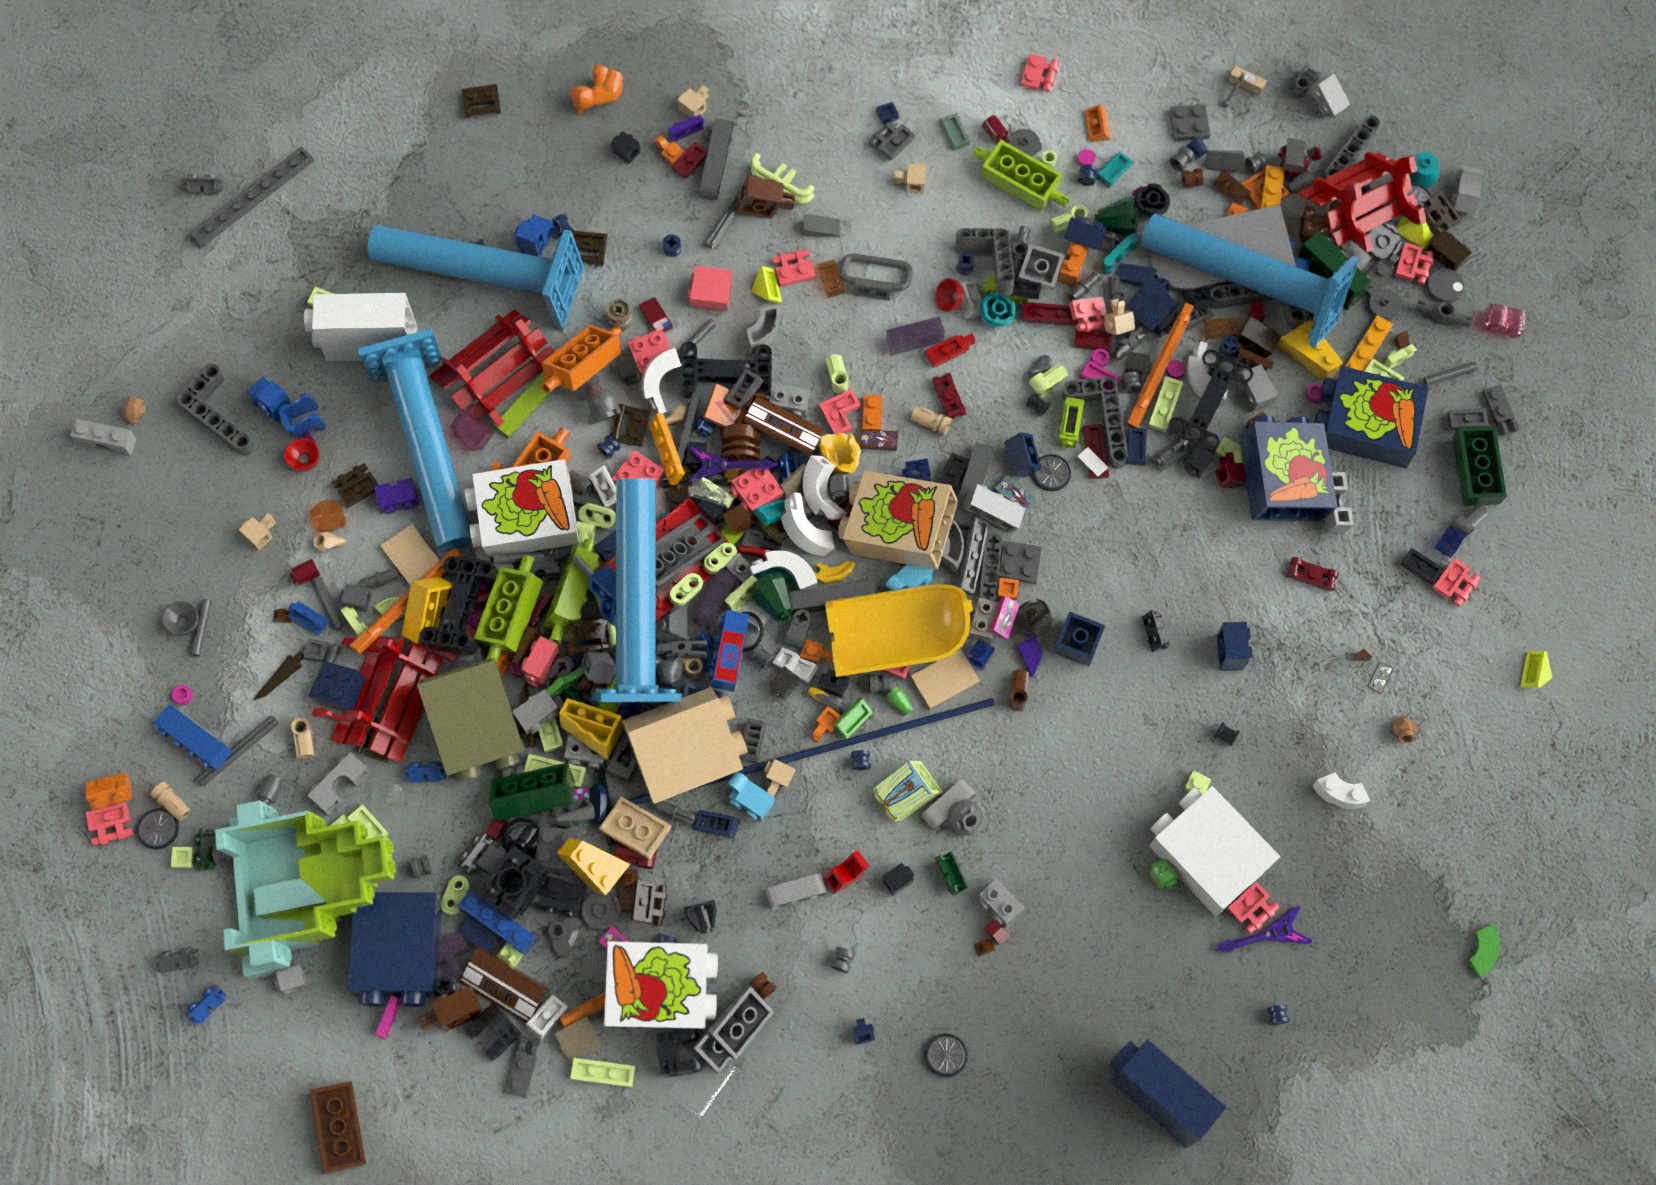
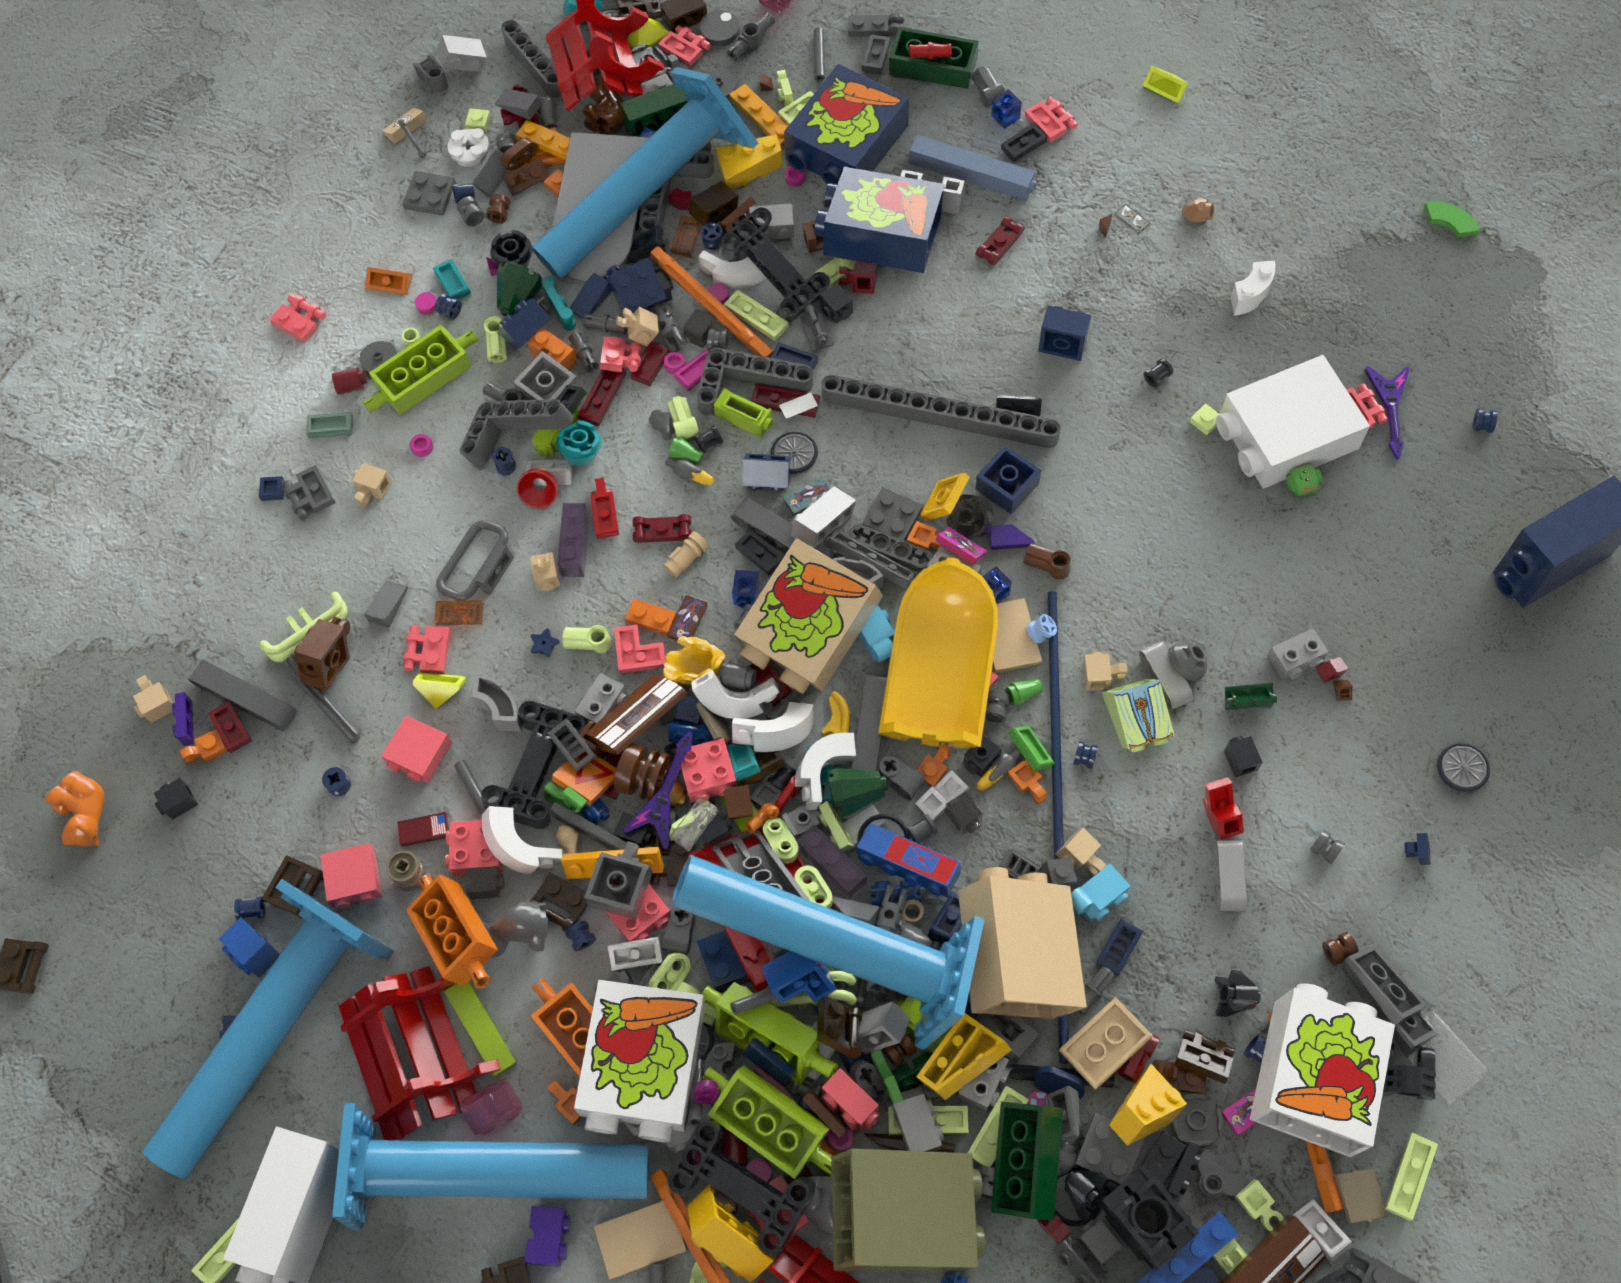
camera: 65 degrees left, 5 degrees down
none -> coral brick [320,843,382,909]
none -> dark pink tile [410,434,433,457]
none -> white plate [448,128,490,167]
none -> yellowish green plate [465,108,491,132]
none -> reddish brown beam [501,138,537,171]
none -> tan brick [530,552,561,591]
none -> dark blue plate [530,628,560,657]
none -> bright green tile [544,782,587,813]
none -> dark grey hinge [584,841,652,920]
none -> dark grey piece [665,457,714,485]
none -> bright green cone [668,438,703,464]
none -> magenta tile [692,1080,720,1105]
none -> dark blue tile [743,1038,796,1088]
none -> orange arm [745,803,779,834]
none -> dark grey beam [821,375,1061,448]
none -> red pin [909,42,952,60]
none -> sand blue brick [909,135,1037,200]
none -> yellow tile [920,473,970,521]
none -> light blue wheel [1027,614,1057,644]
none -> dark grey brick [1039,857,1077,888]
none -> tan brick [1083,652,1127,690]
none -> yellowish green plate [1235,1179,1284,1232]

